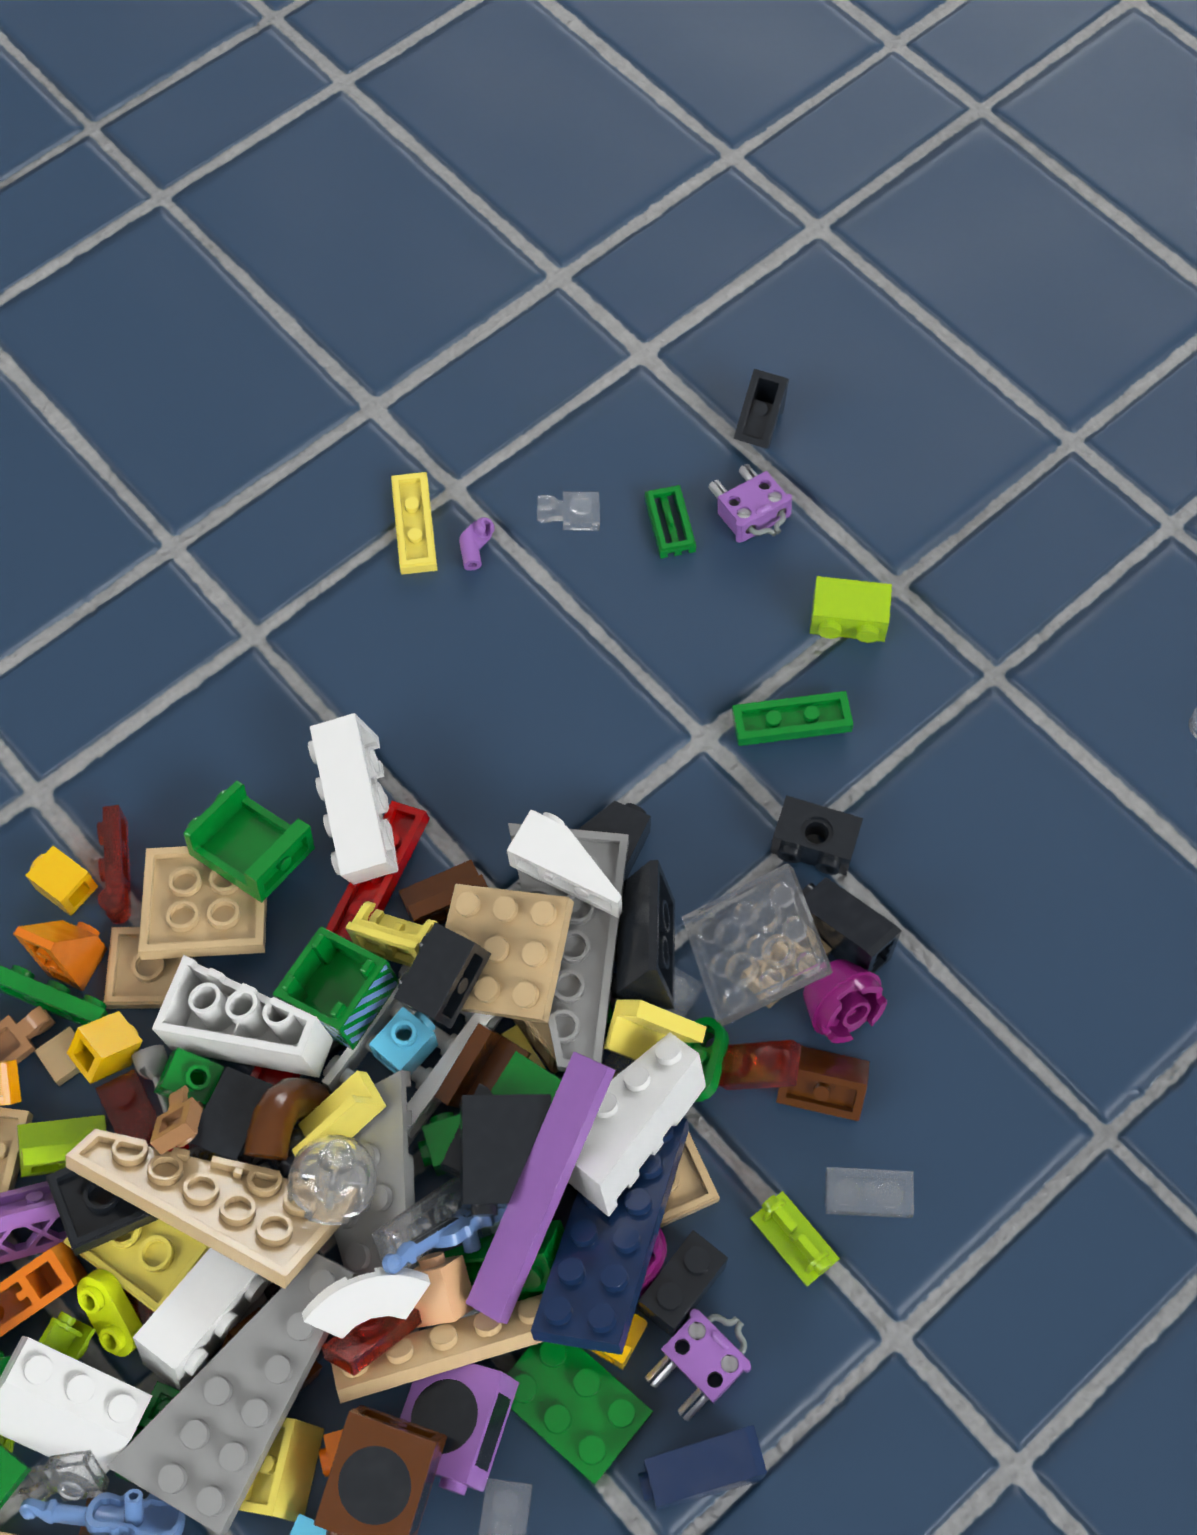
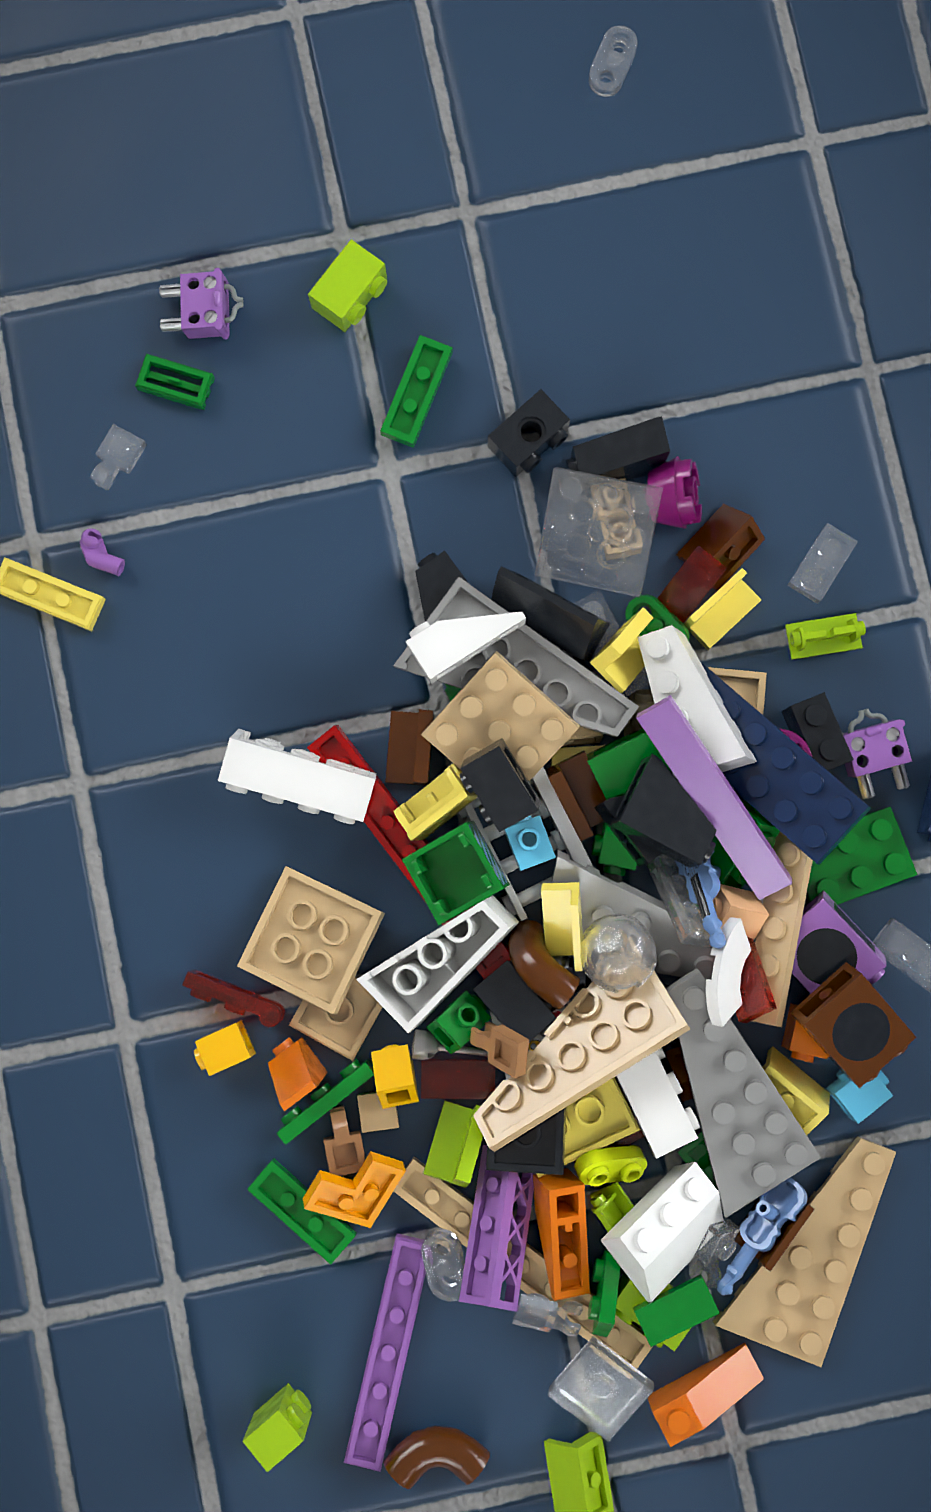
camera: 60 degrees left, 20 degrees up
green panel [184,781,315,903] -> none
black slope [733,369,789,449] -> none
none -> light yellow panel [684,568,761,650]

